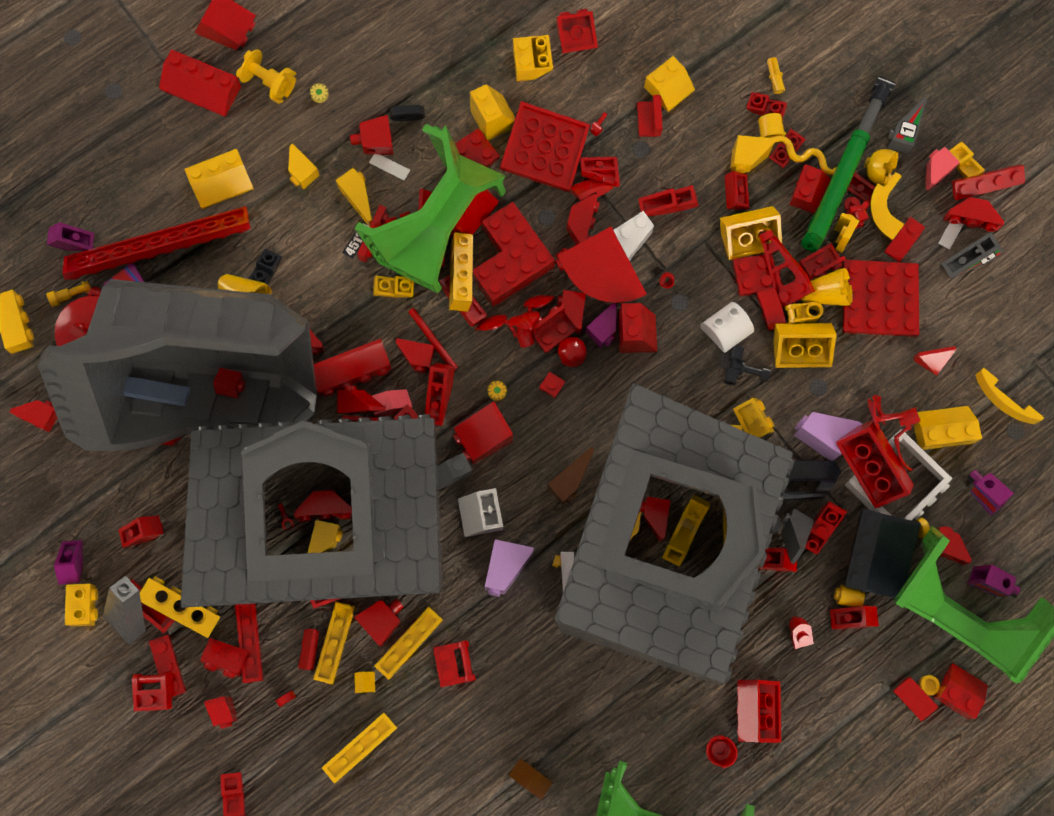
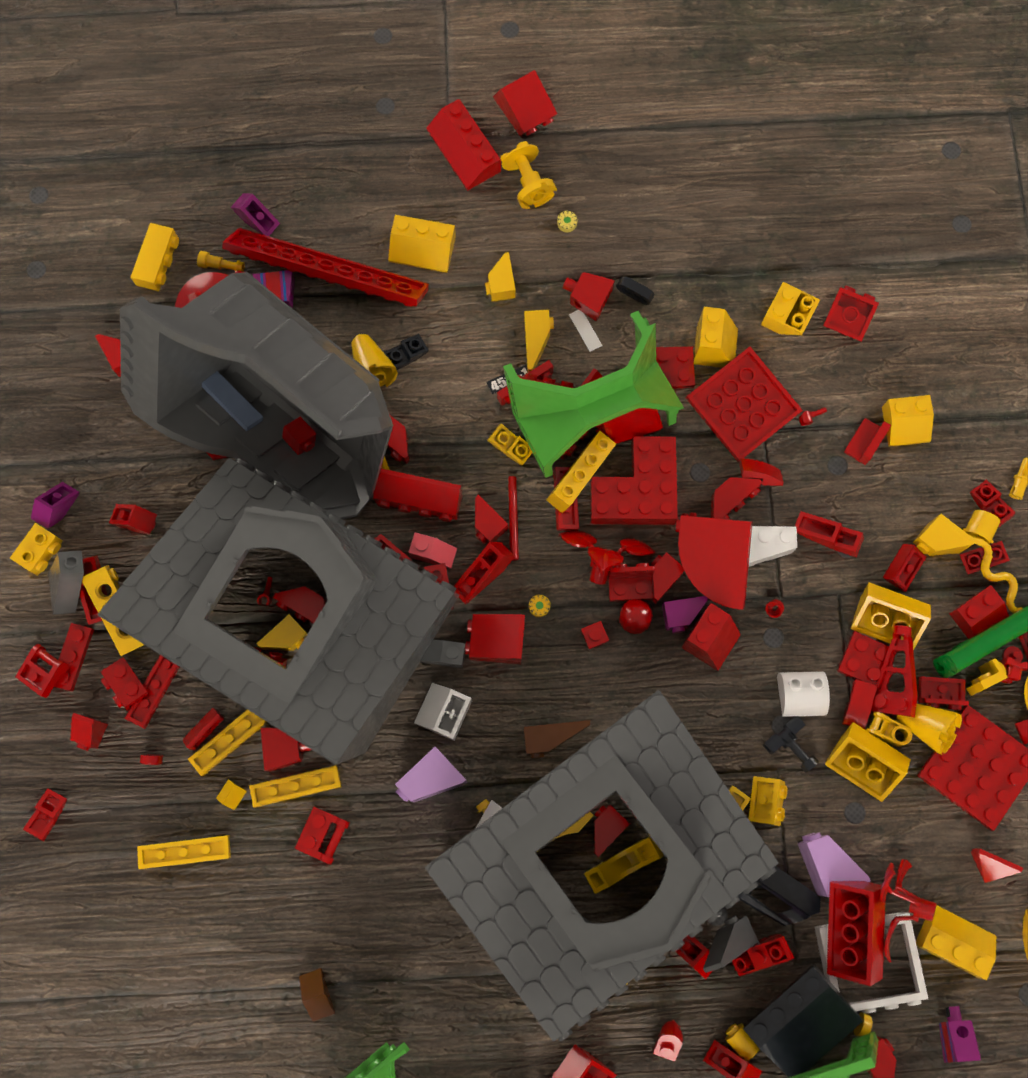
camera: 40 degrees right, 0 degrees up
red slope [337,386,386,414] -> none
red wing [580,157,620,187] -> none

